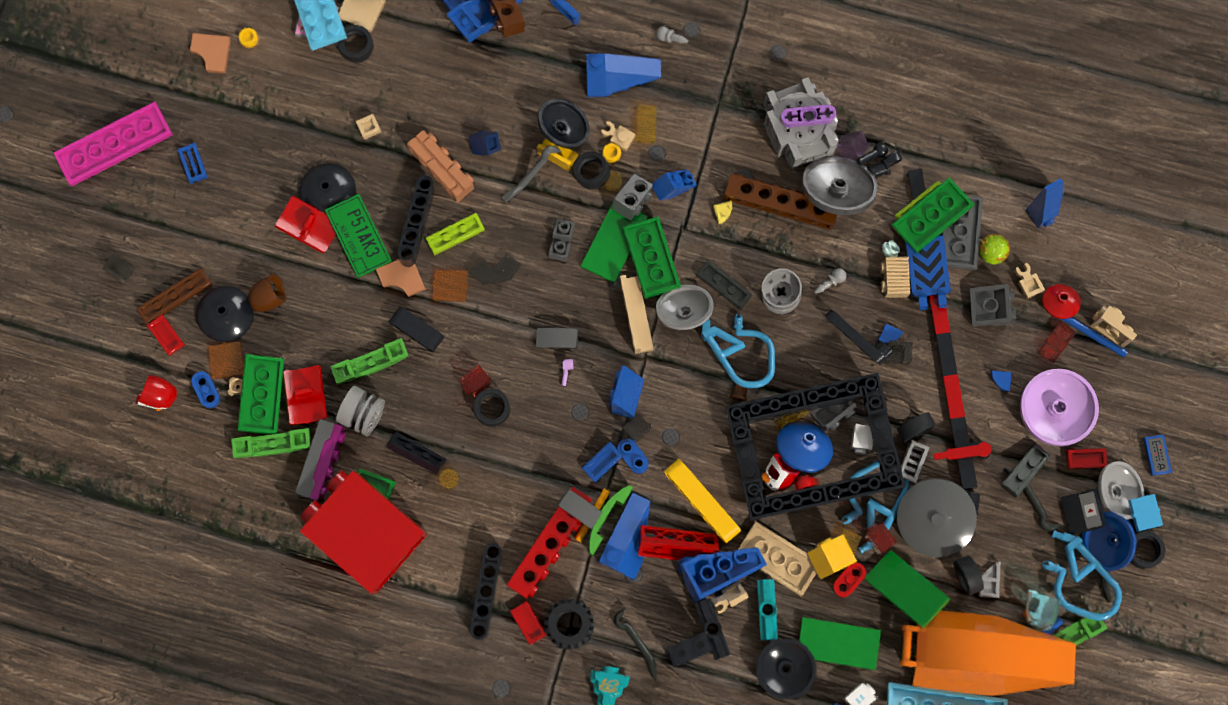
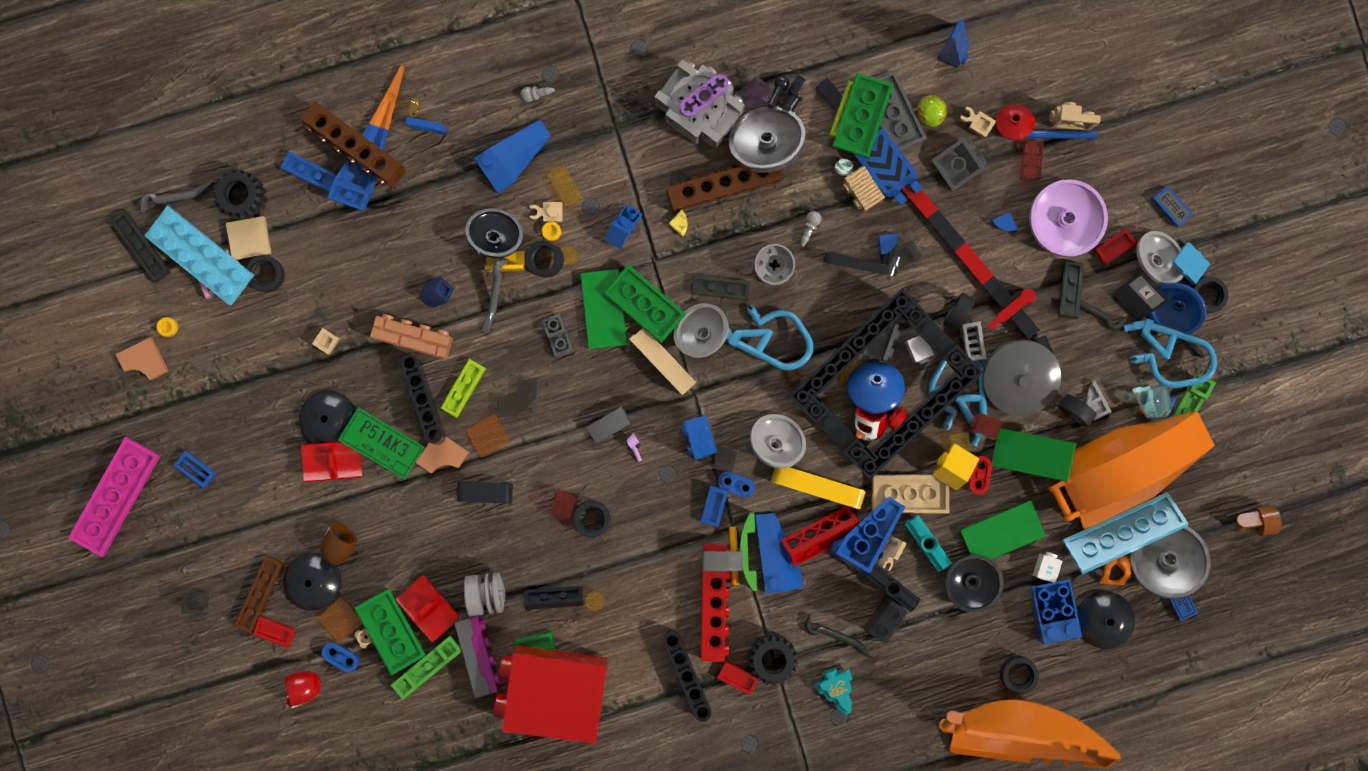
camera: 30 degrees left, 10 degrees up
bright green slope [330,338,409,384] -> none
dark grey brick [612,173,653,221] -> none
none -> light grey dish [750,414,806,468]

